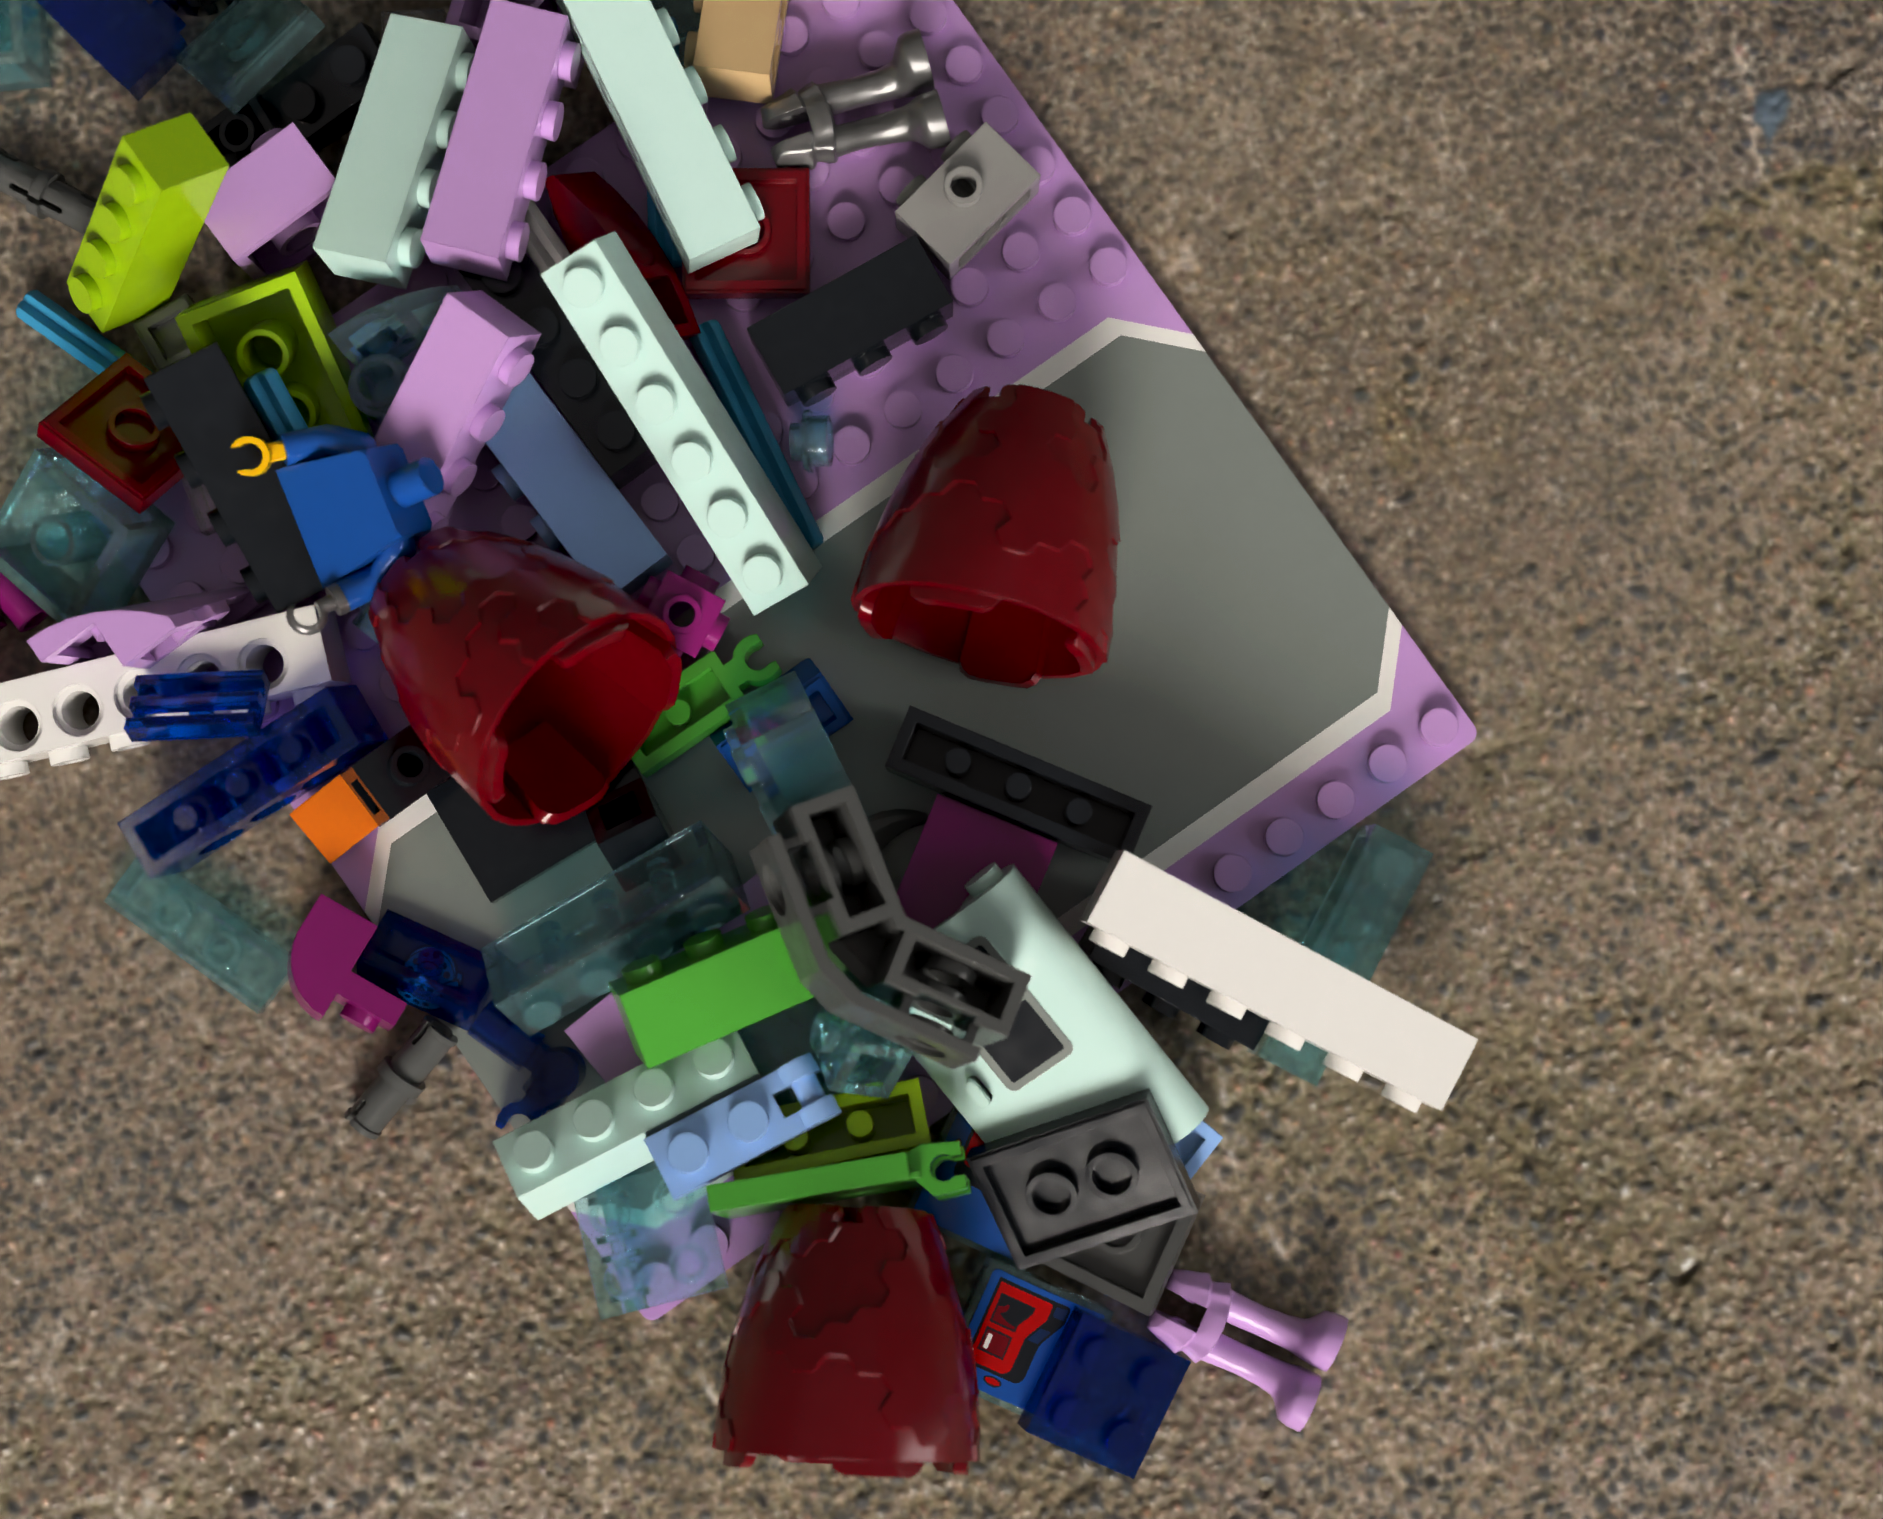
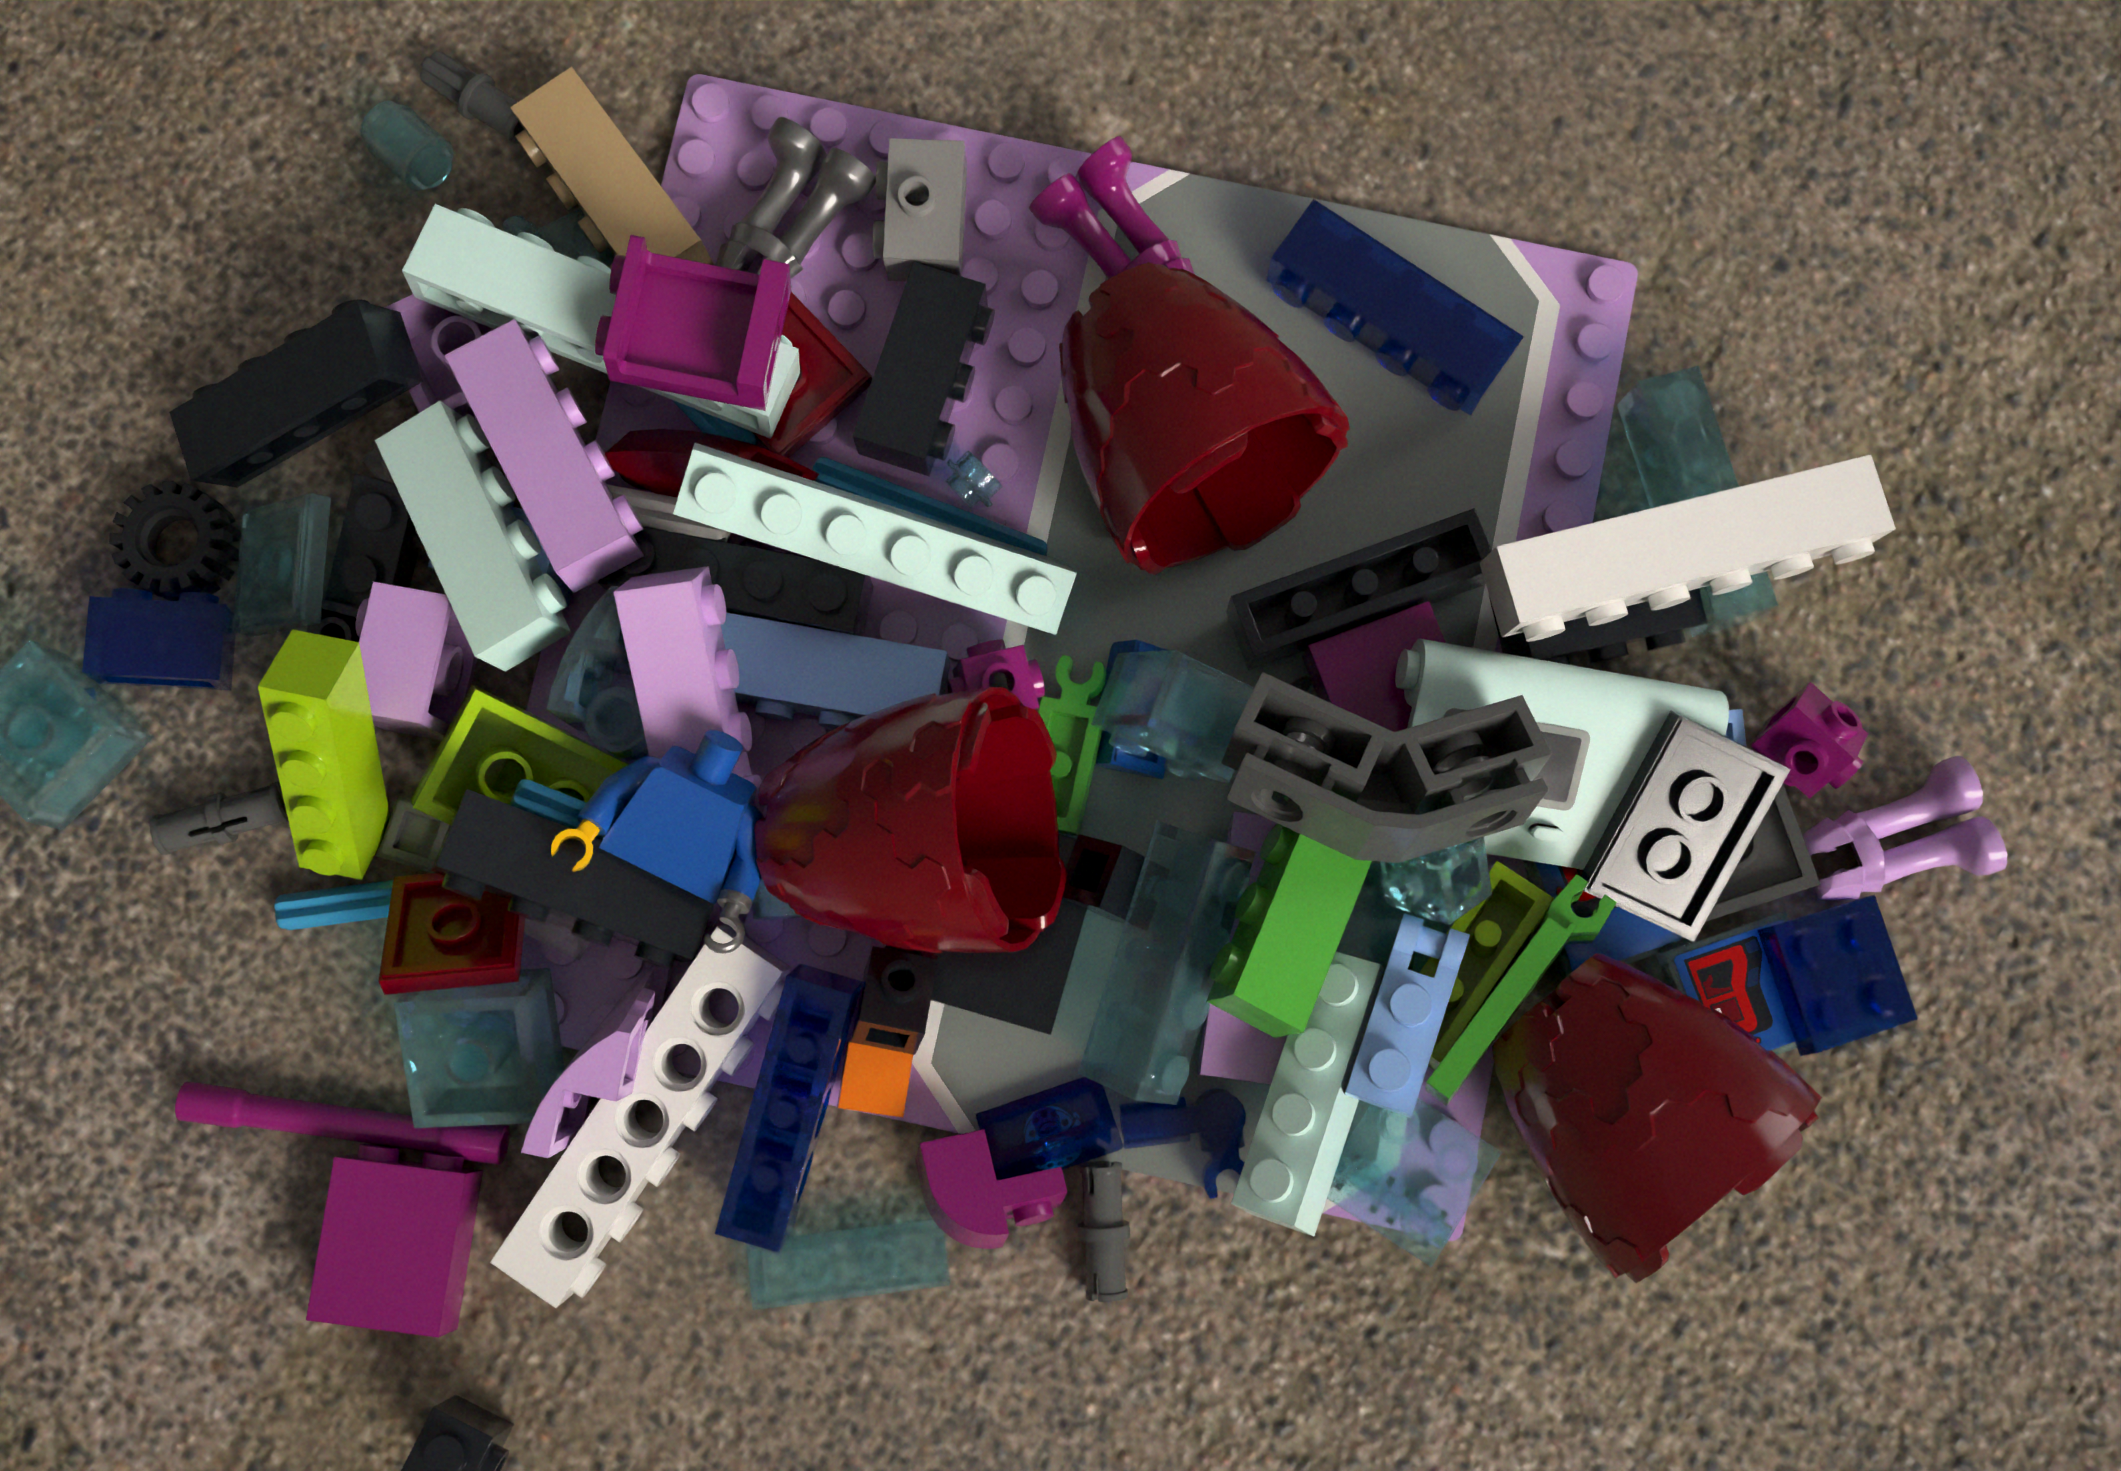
camera: 40 degrees left, 5 degrees down
clear blue tile [124,669,270,742] -> none
none -> magenta panel [595,235,791,411]
none -> magenta piece [1029,136,1195,279]
none -> clear blue brick [1266,199,1524,416]
none -> magenta brick [1751,682,1869,799]

